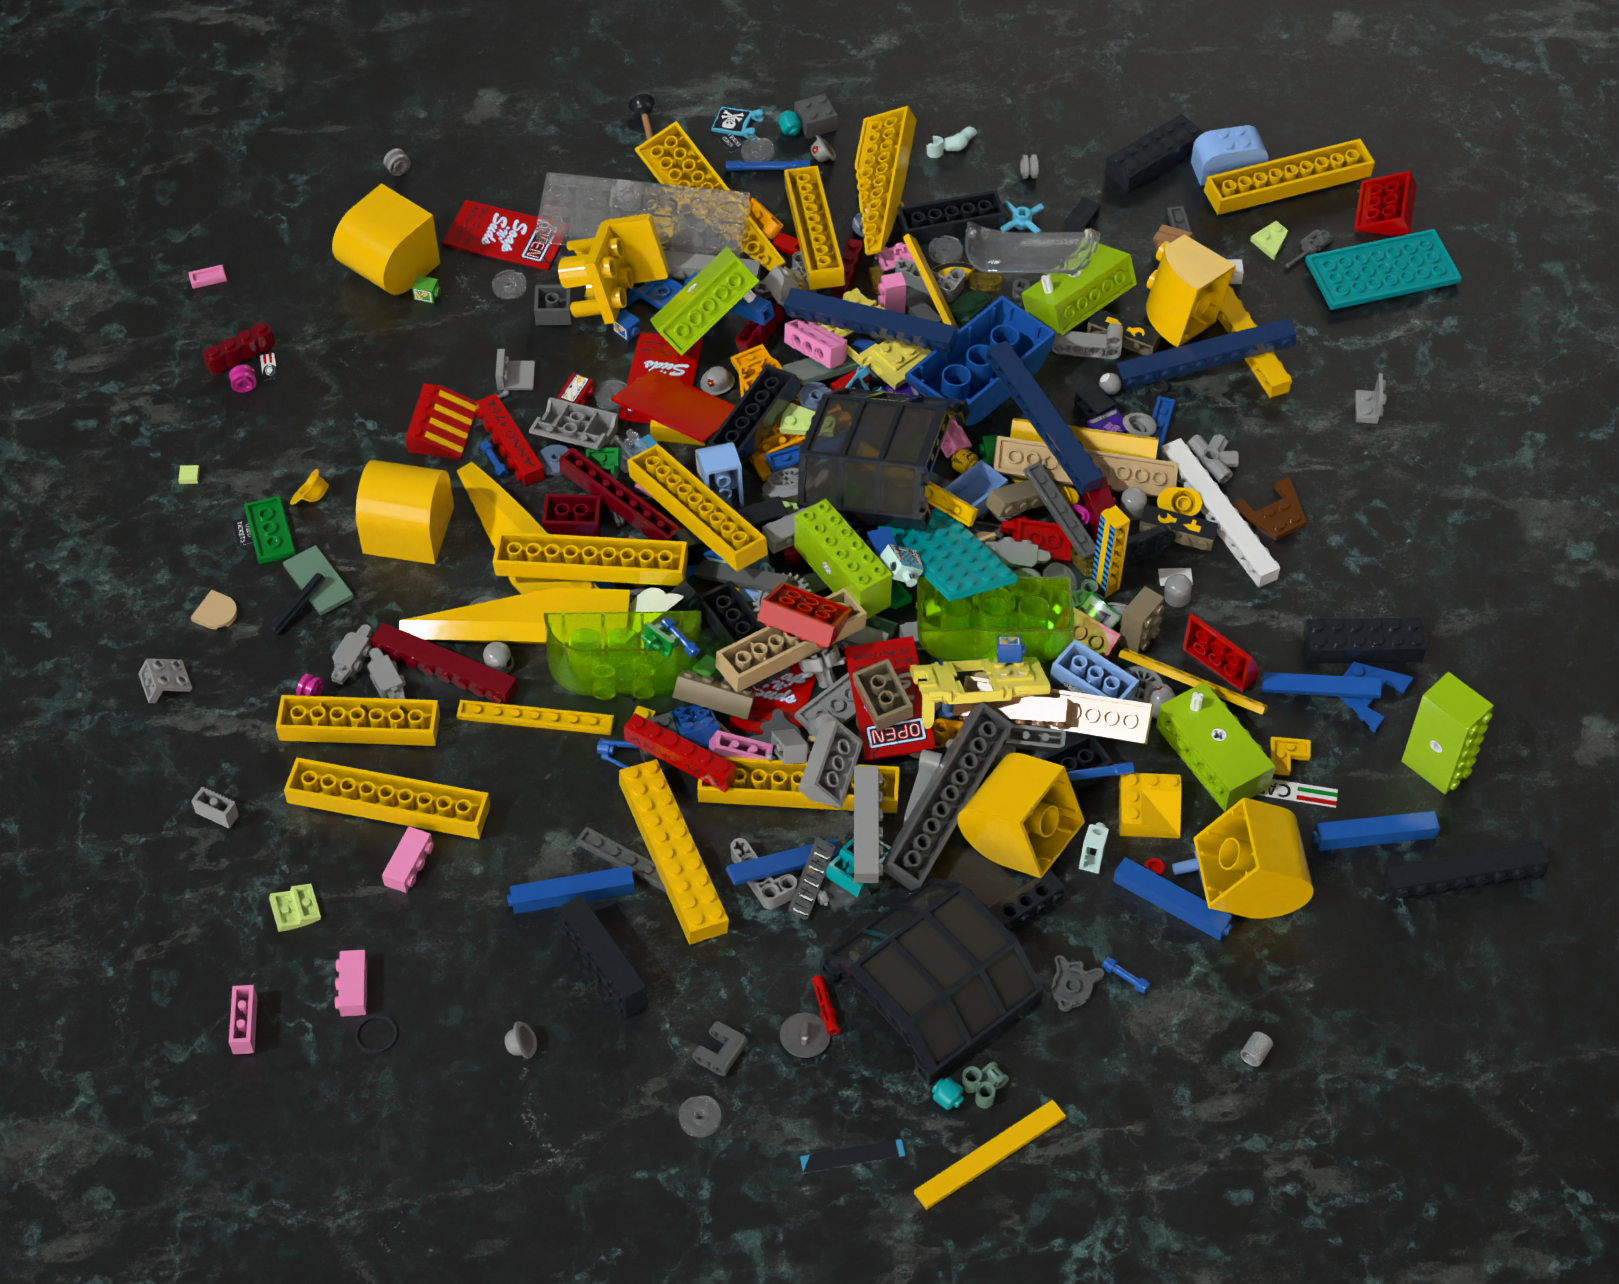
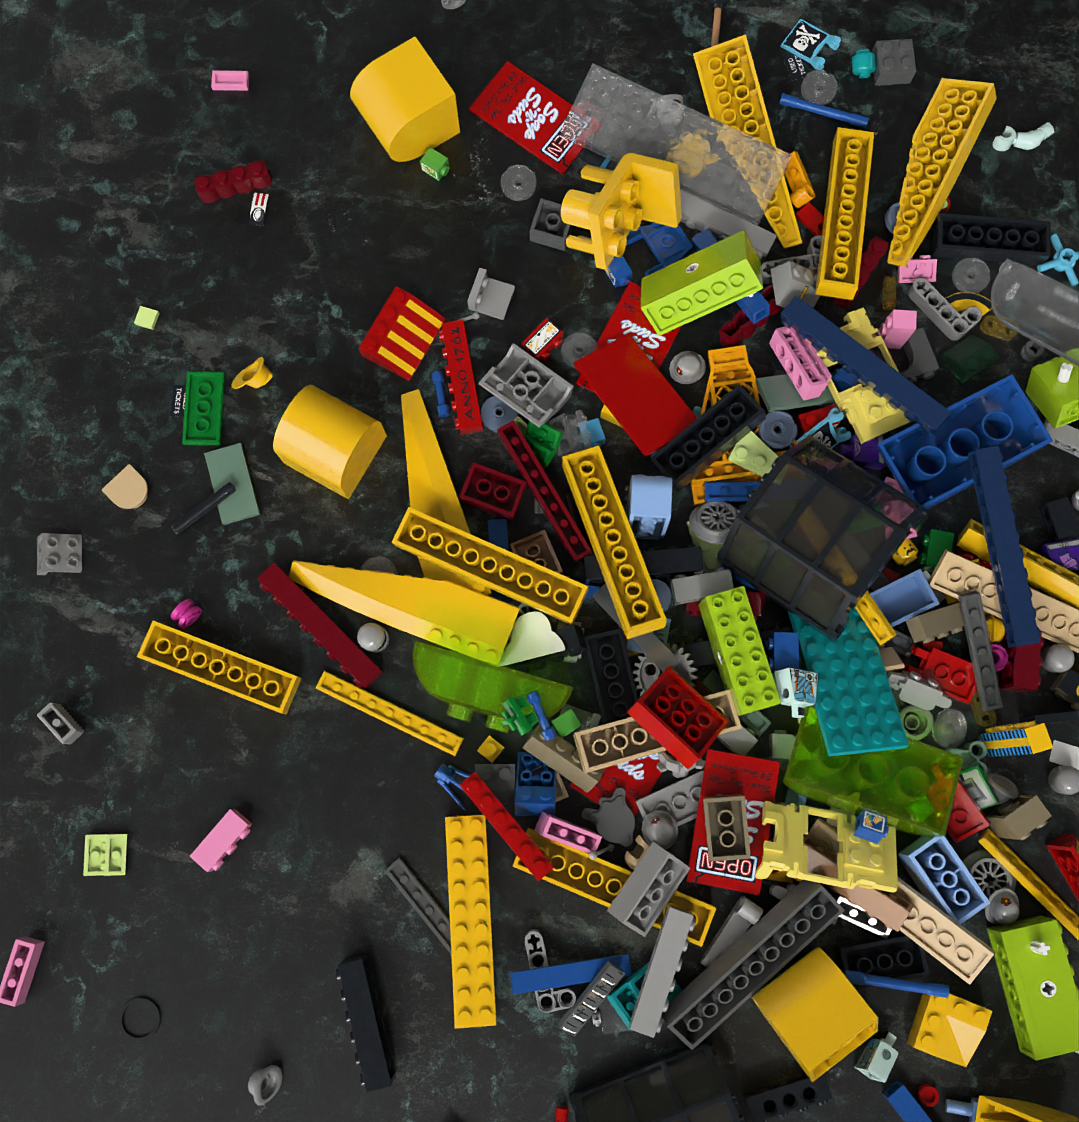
camera: 20 degrees right, 25 degrees up
dark pink wheel [229,365,257,392] -> none
yellow brick [284,757,490,839] -> none
light grey hinge [331,624,373,684] -> none
bright pink brick [335,950,367,1017] -> none
light grey hinge [368,648,406,699] -> none
blue brick [507,866,635,914] -> none
light grey brick [771,729,810,765] -> none
light grey hat [811,135,836,162] -> none
yellow tile [903,234,959,331] -> none

